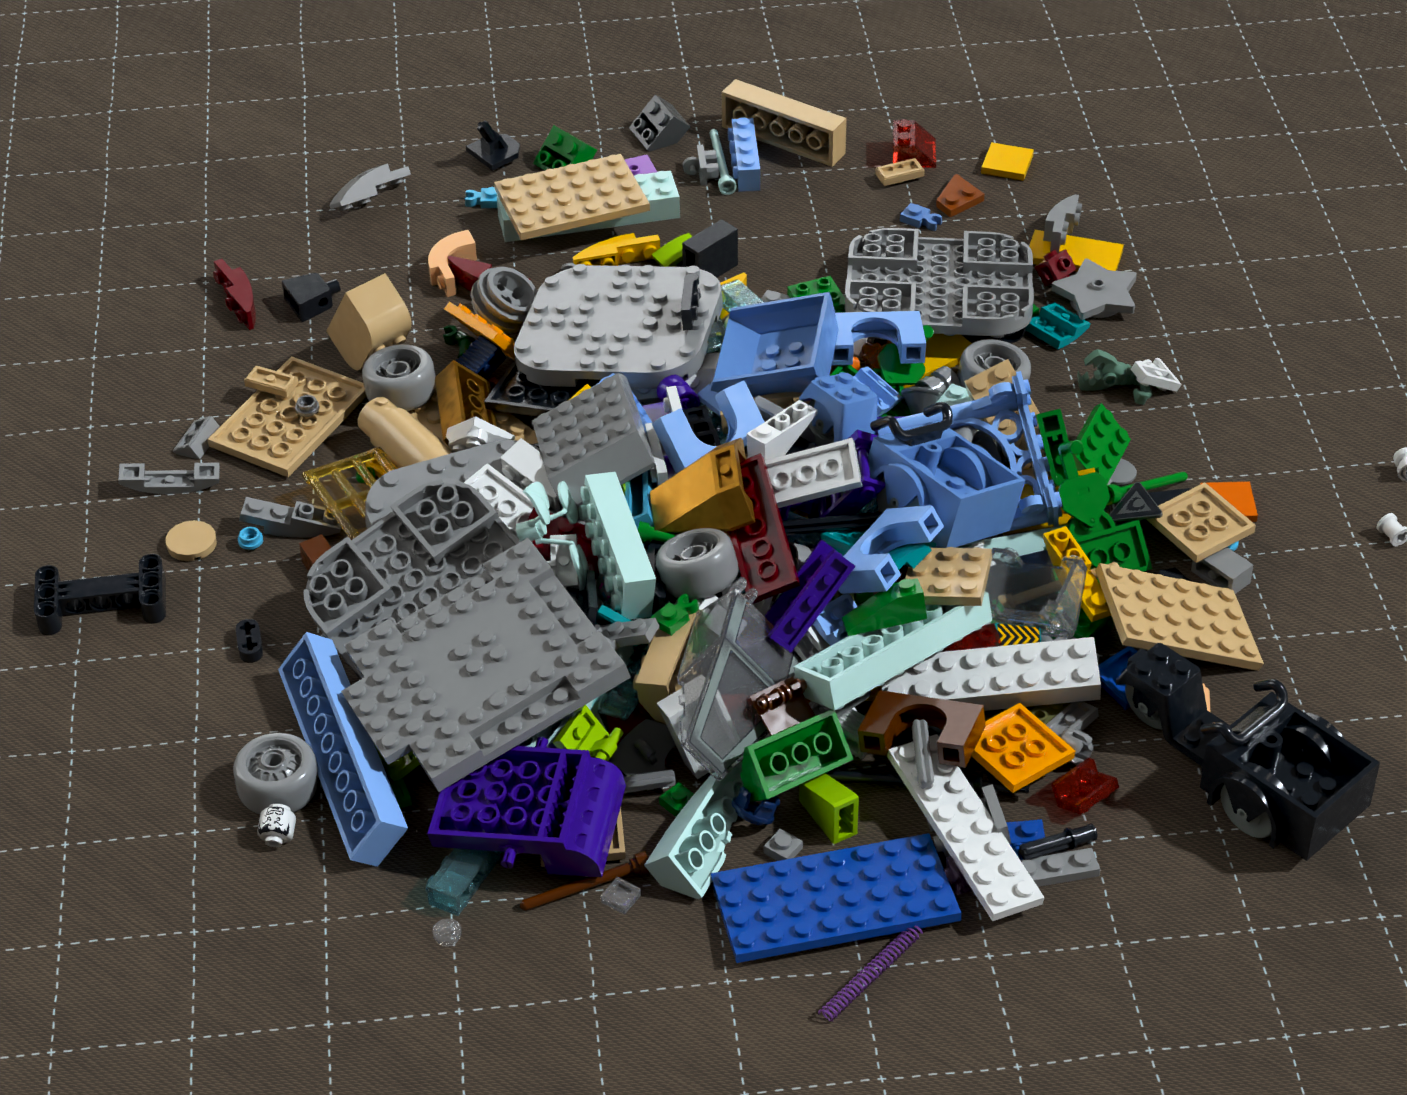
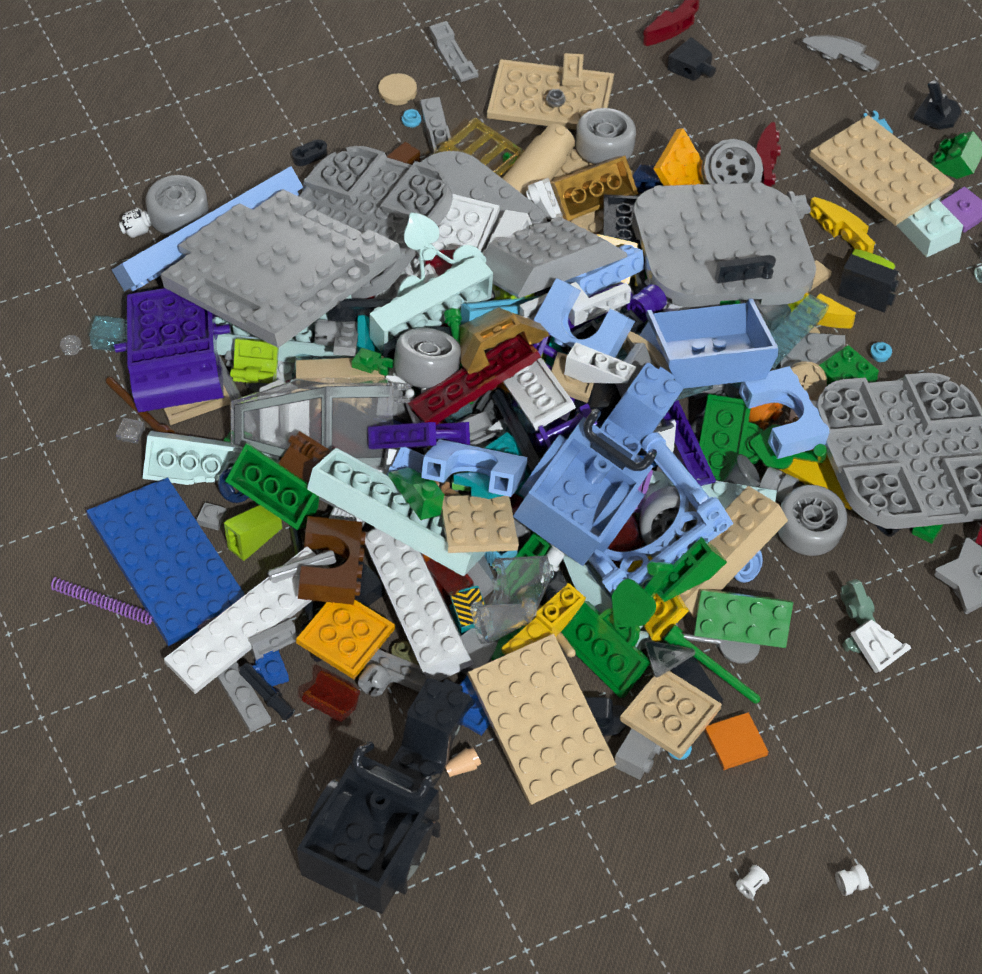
camera: 70 degrees right, 10 degrees up
black beam [34,554,166,635] -> none
light grey slope [173,416,220,459] -> none
tan brick [326,273,412,370] -> none
light nougat arch [428,230,477,297] -> none
light blue slope [853,367,904,417] -> none
teal slope [1026,303,1091,349] -> none
none -> medium azure plate [870,342,892,362]

